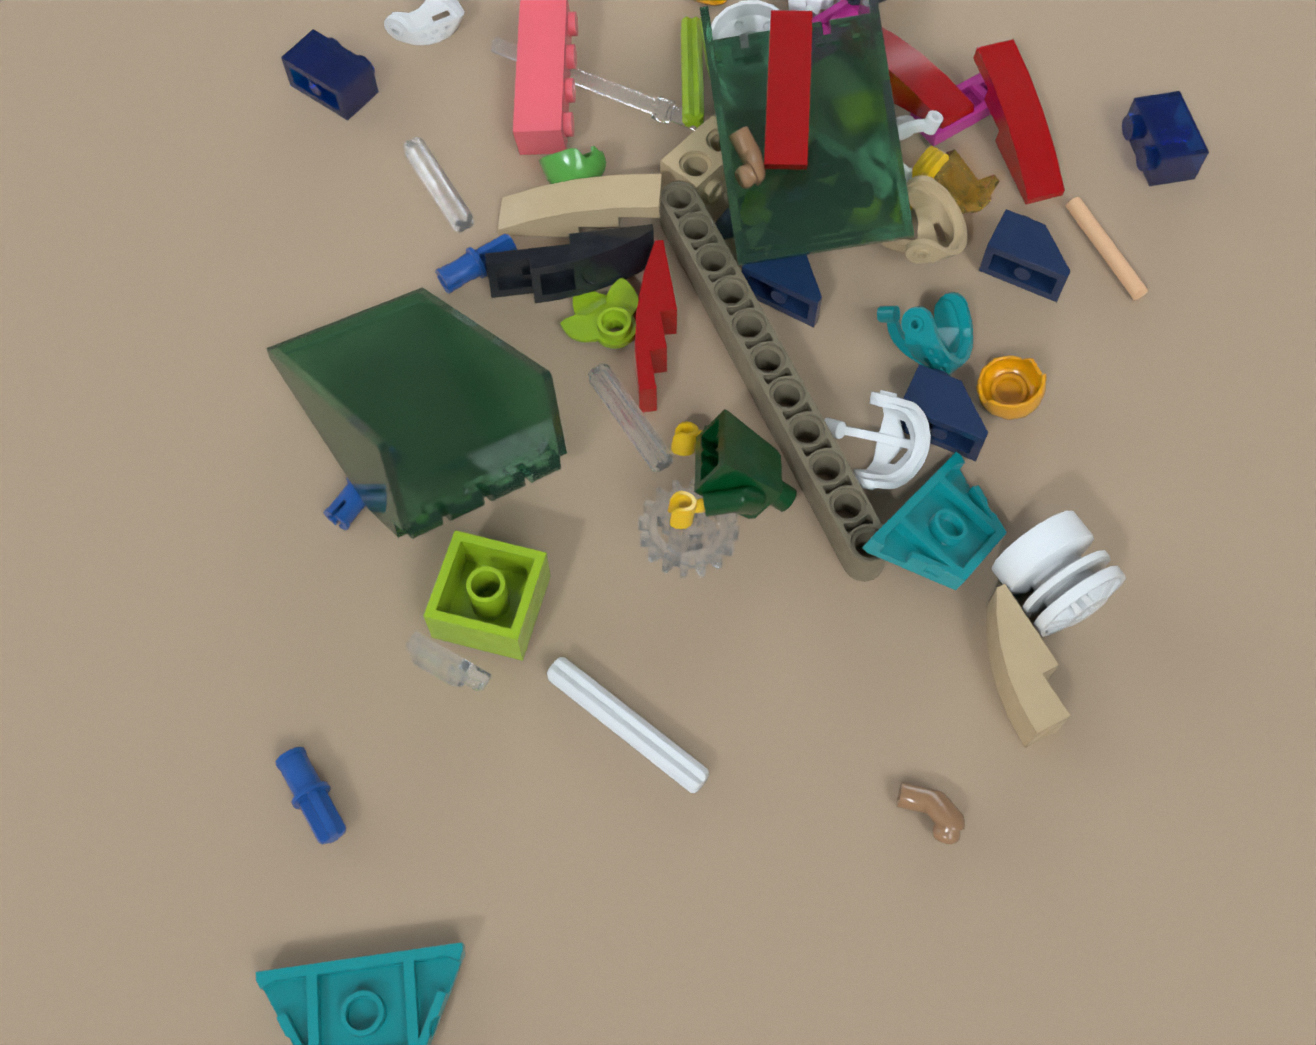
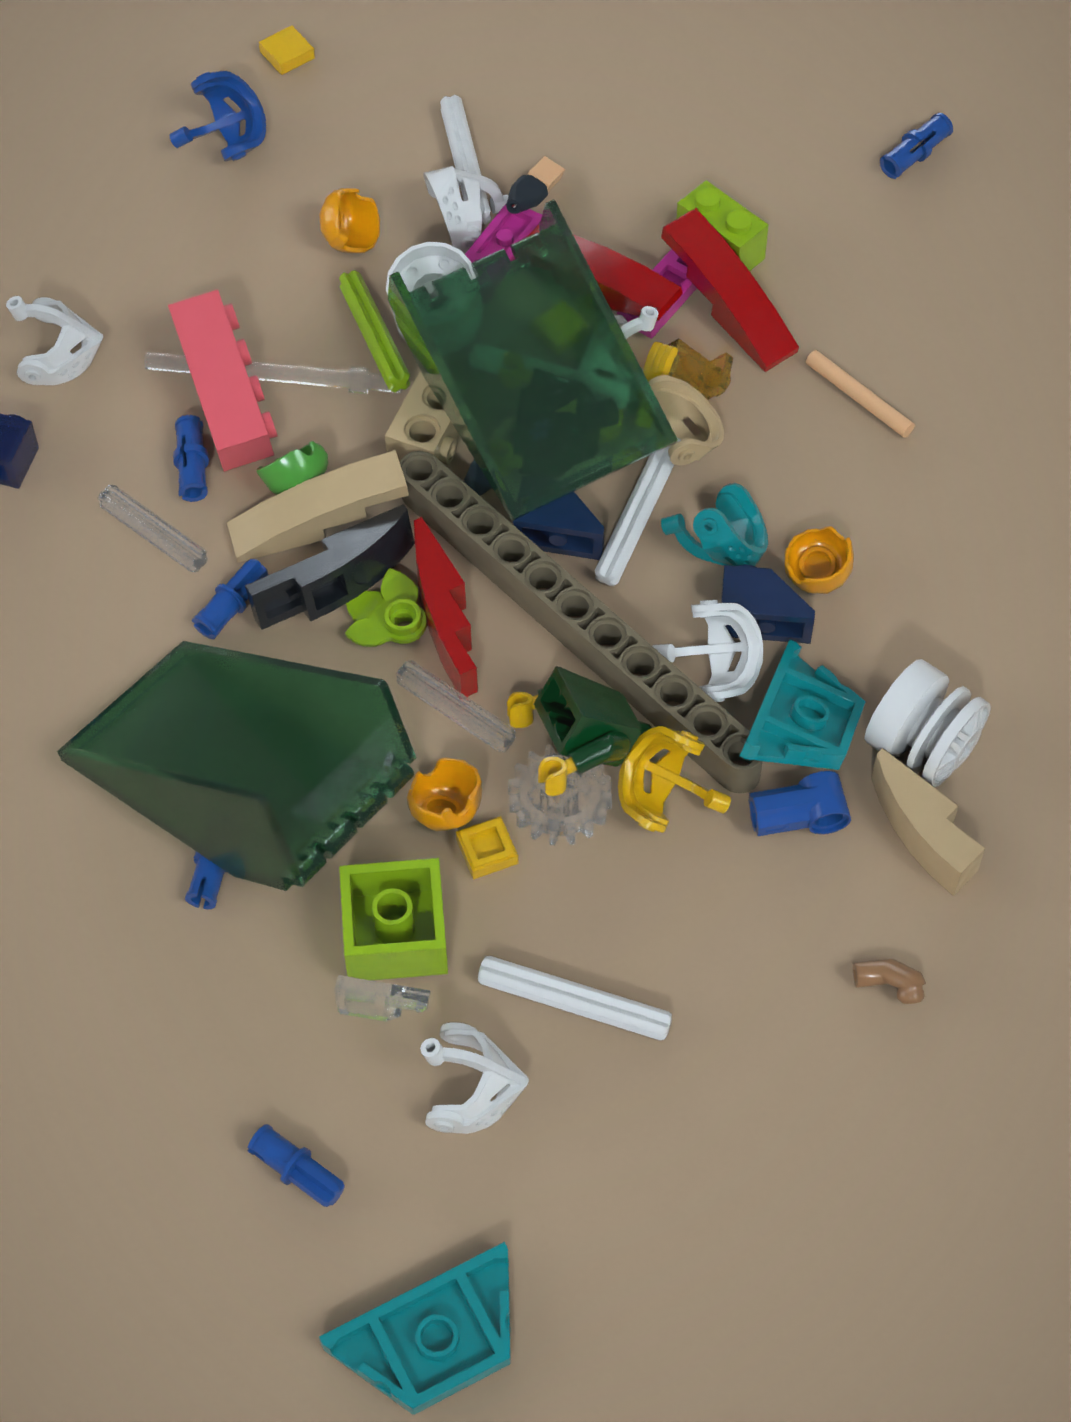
camera: 20 degrees left, 5 degrees down
medium nougat arm [729,126,765,189] -> none
red slope [764,10,813,170] -> none
dark blue slope [978,209,1071,303] -> none
clear blue brick [1122,91,1209,187] -> none
none -> blue pin [173,415,209,502]
none -> light orange hair [407,757,482,831]
none -> white helmet [420,1022,529,1134]
none -> yellow tile [456,816,519,880]
none -> white axle [595,433,681,586]
none -> yellow helmet [618,726,731,833]
none -> lime brick [676,180,769,271]
none -> blue piece [748,771,851,836]
none -> blue pin [880,113,953,179]

